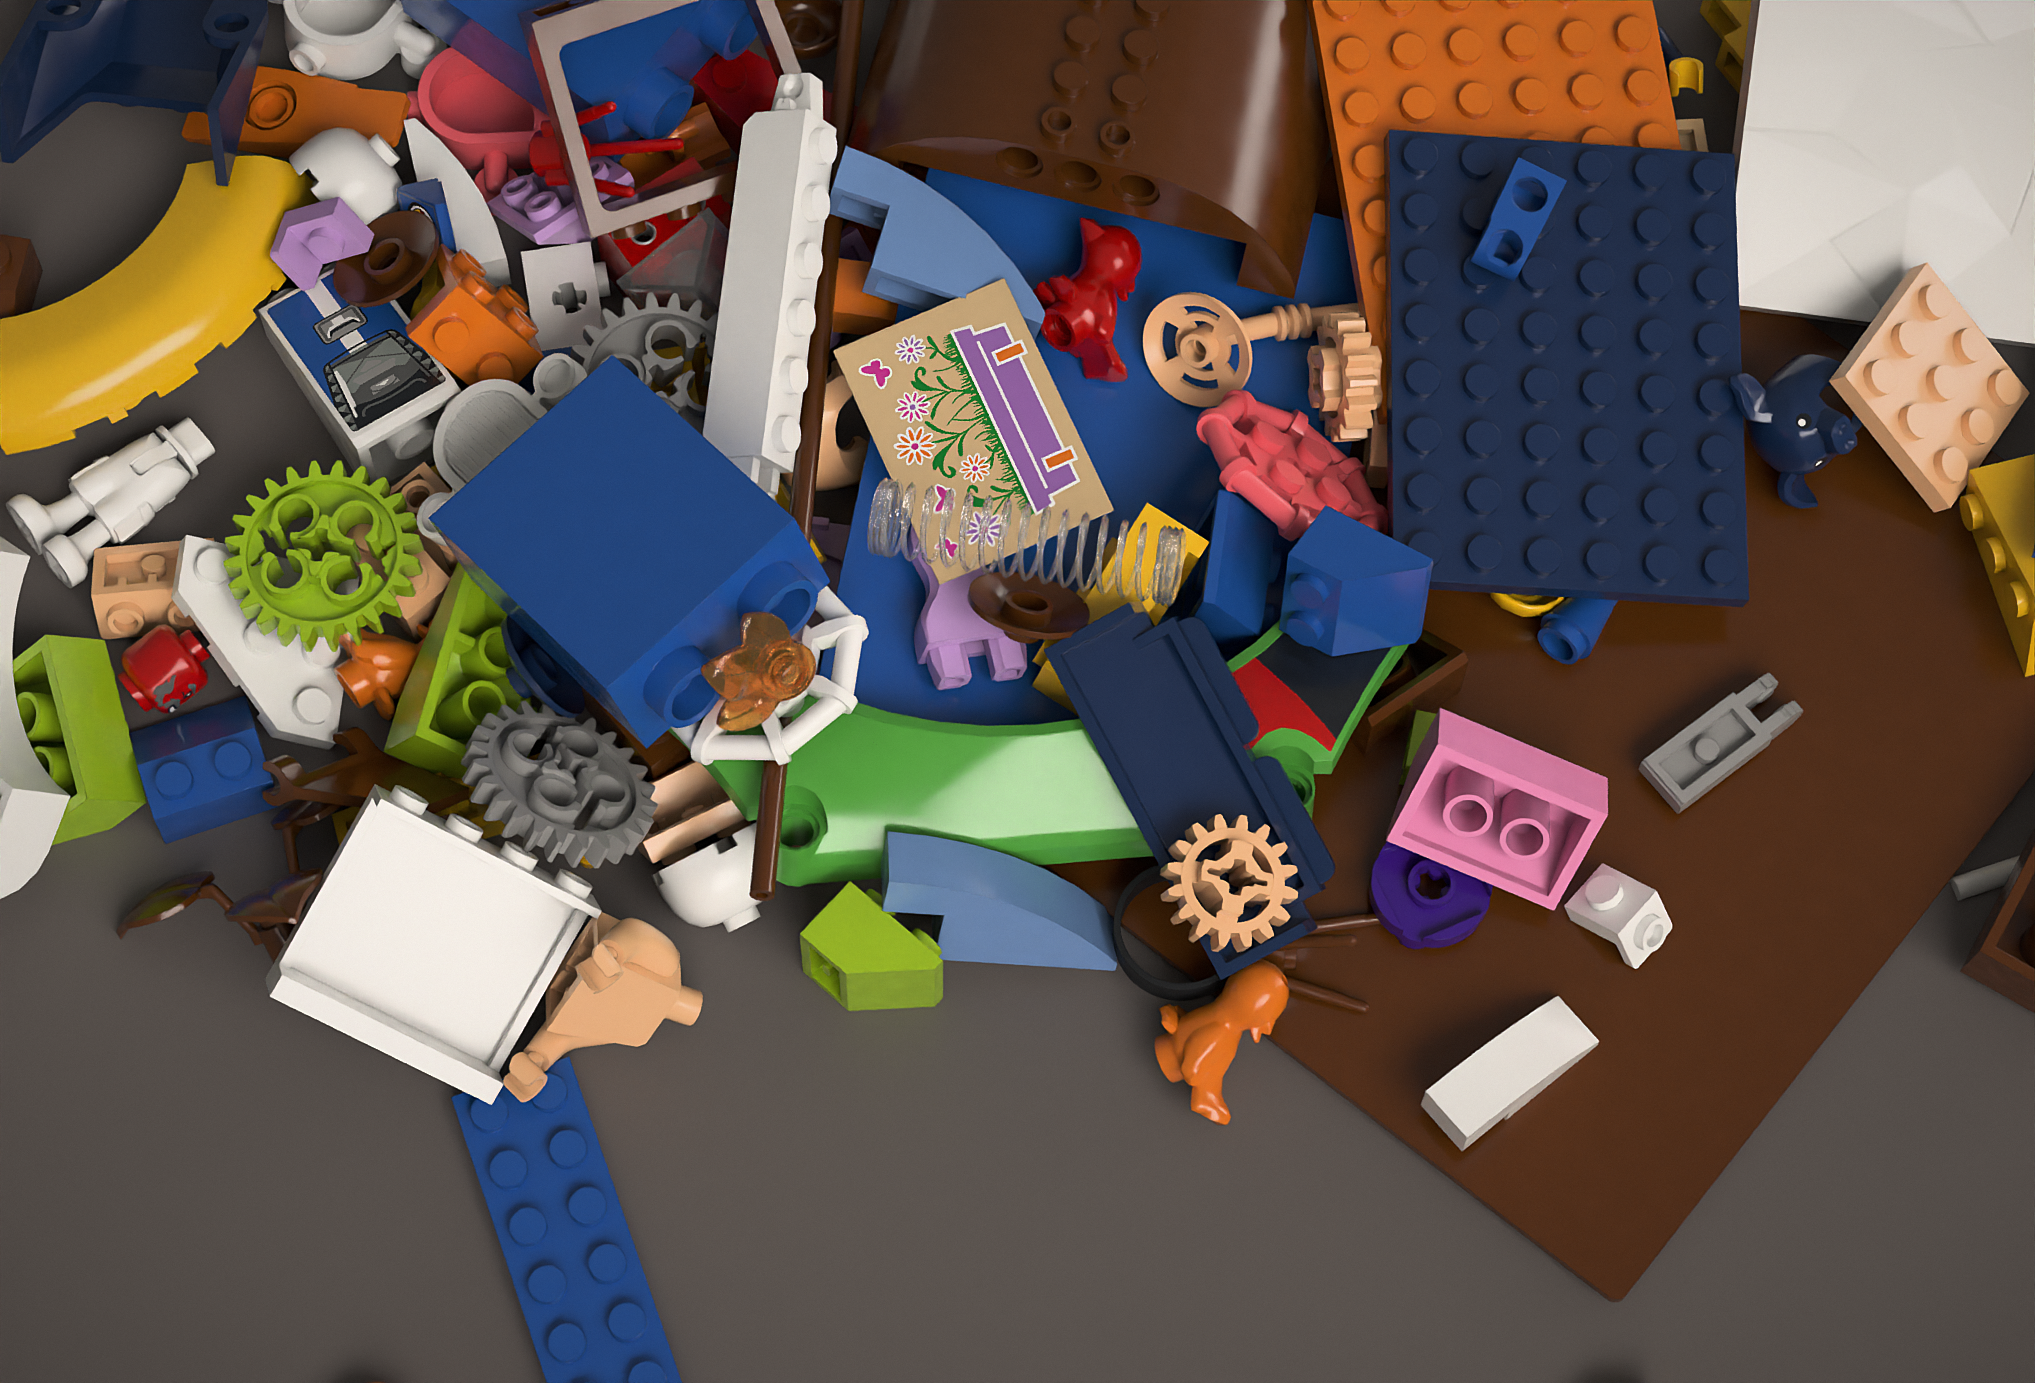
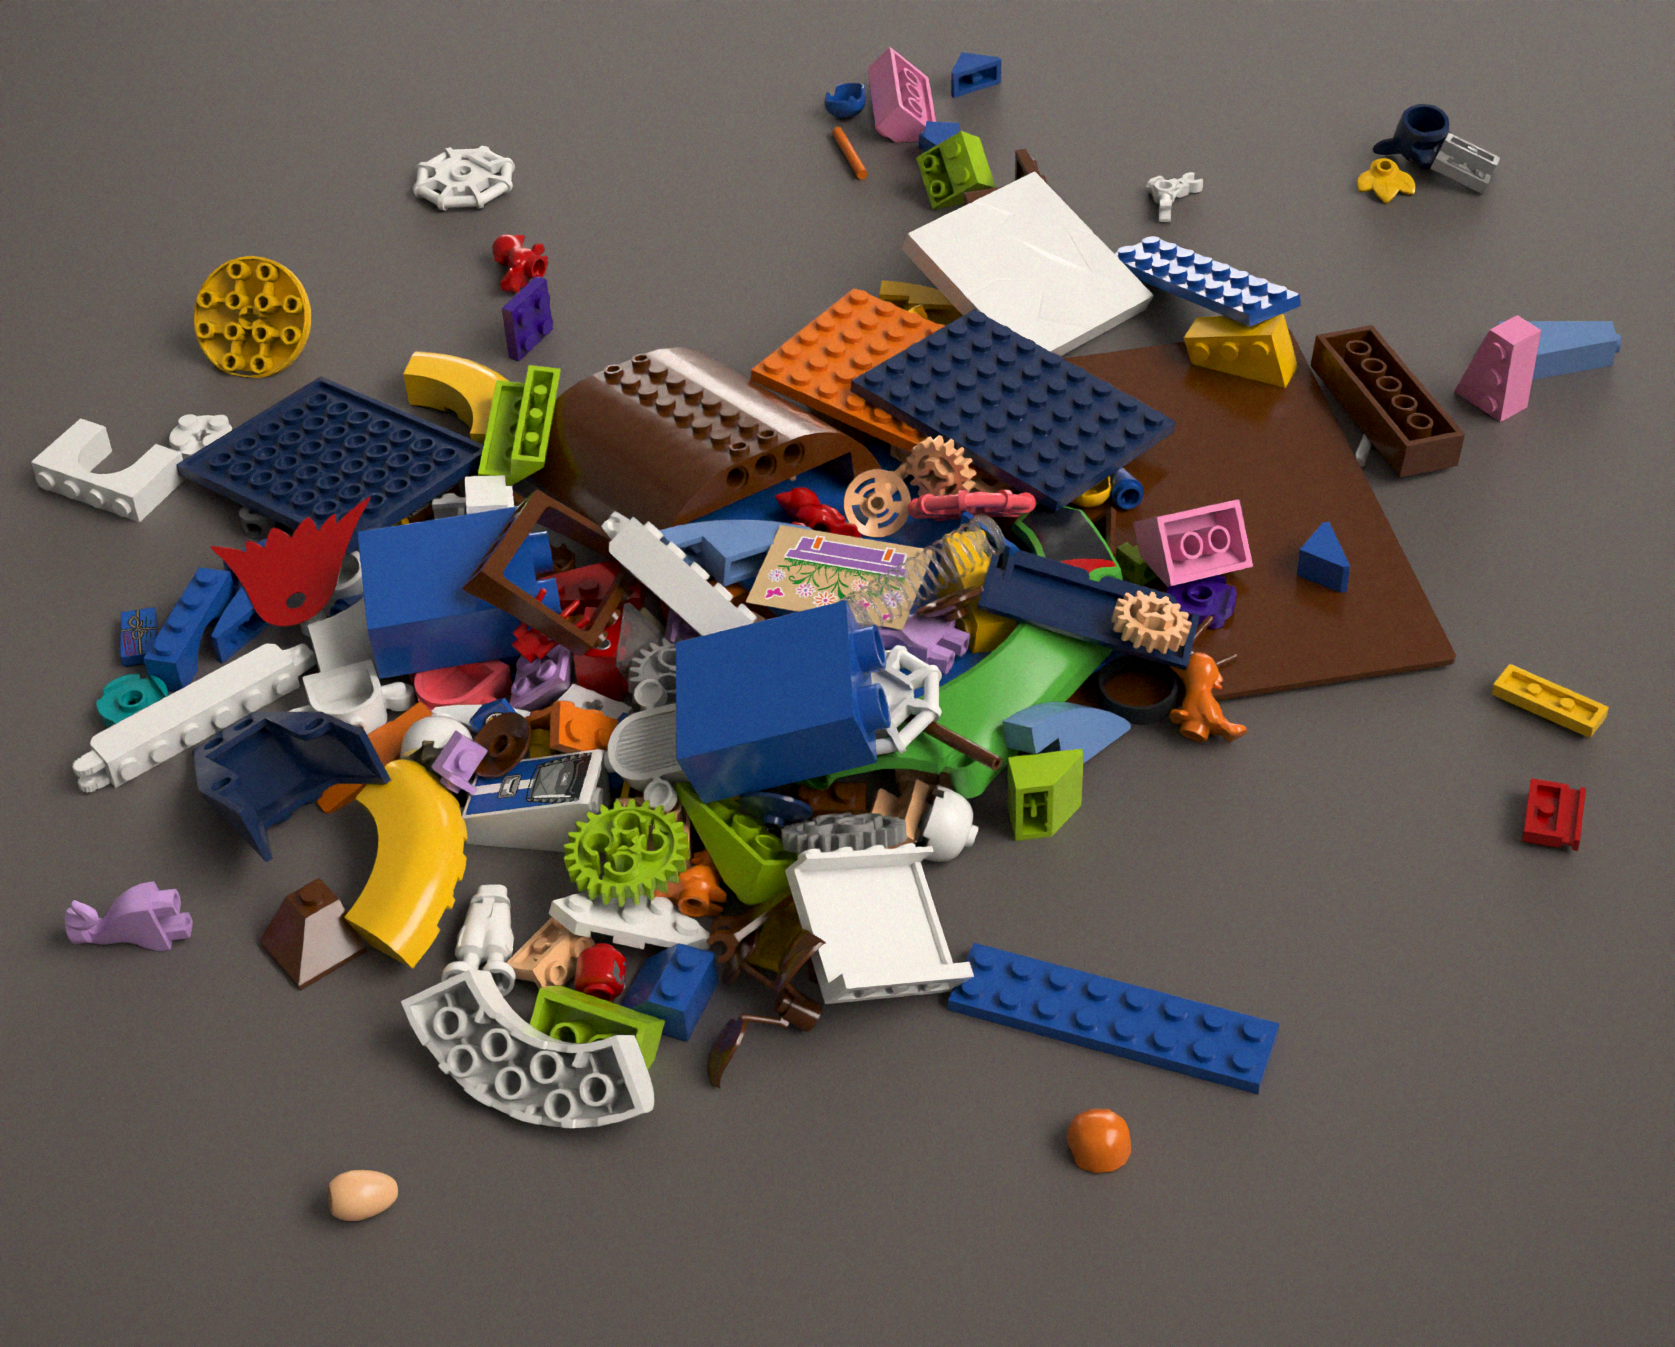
camera: 45 degrees left, 25 degrees down
light nougat torso [503,912,703,1103] -> none
clear orange plate [700,612,816,731] -> none
blue slope [1279,505,1434,657] -> none
white slope [1421,996,1599,1151] -> none
blue leg [1470,157,1567,282] -> none
white bracket [1564,863,1672,969] -> none
light grey hinge [1638,673,1804,814] -> none
dark blue piece [1729,354,1864,509] -> none
light nougat plate [1829,263,2030,512] -> none
none -> blue slope [1297,522,1350,593]

